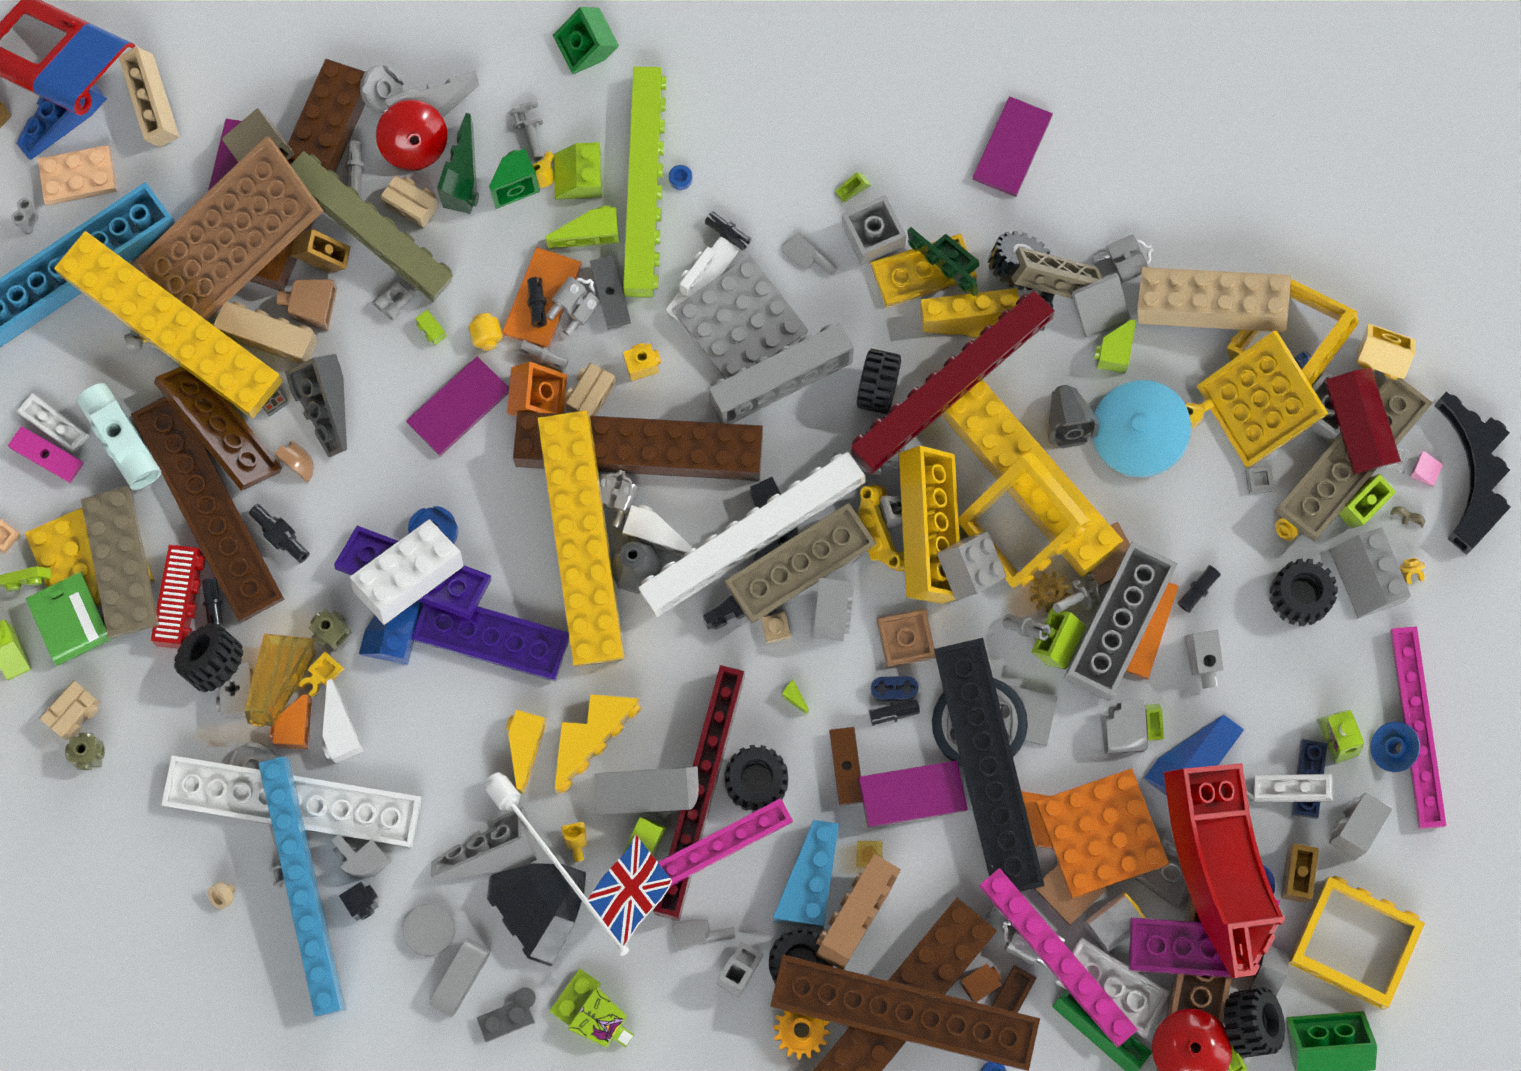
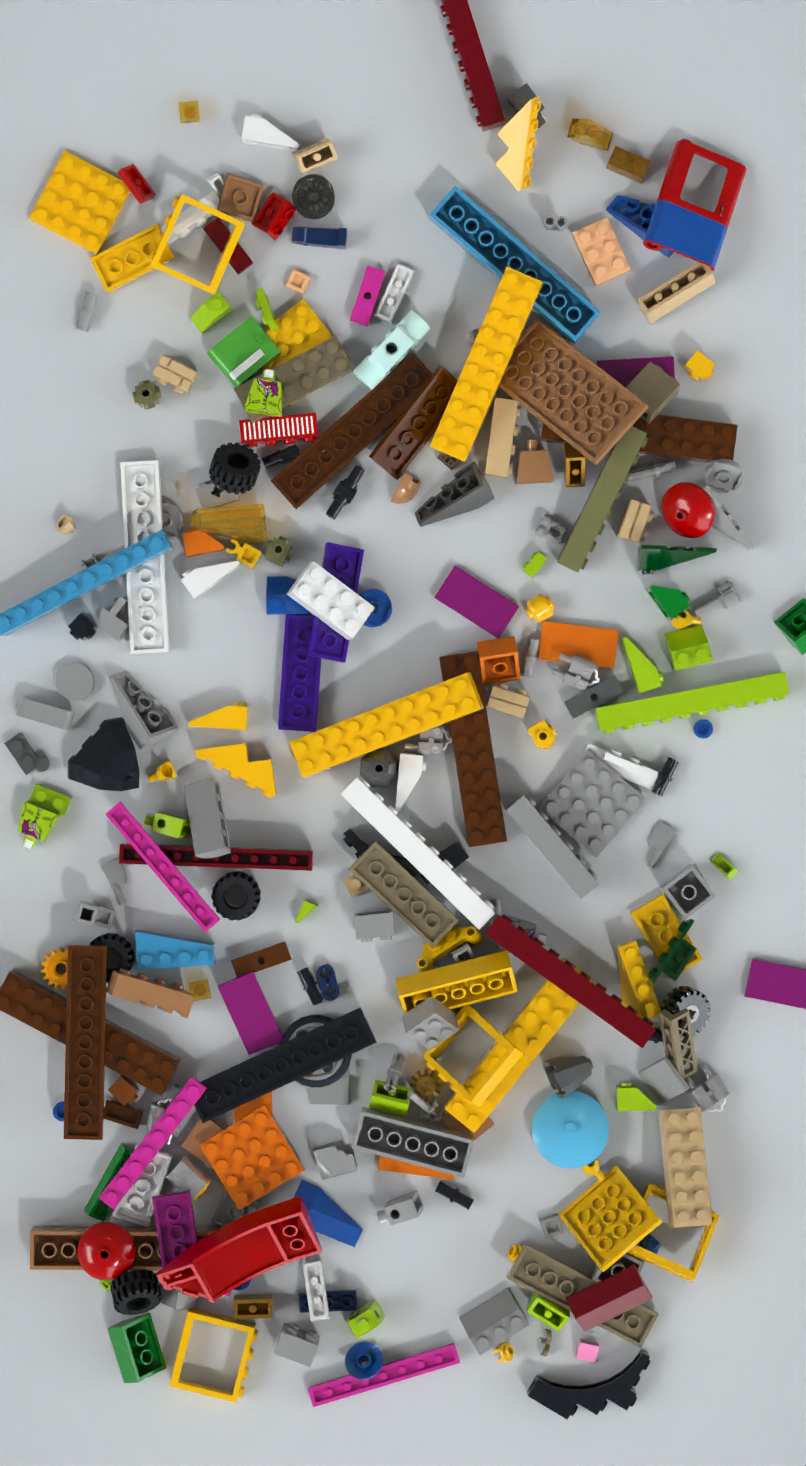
camera: 75 degrees right, 15 degrees up
flag [485,772,672,956] -> none
black pin [527,277,547,328] -> none
black tyre [856,348,901,414] -> none
medium nougat tile [877,609,936,668] -> none
lime piece [1145,704,1164,741] -> none
black tyre [1269,558,1338,626] -> none
yellow brick [1357,323,1415,380] -> none
none -> lime torso [245,369,282,417]
none -> yellow brick [683,350,715,382]

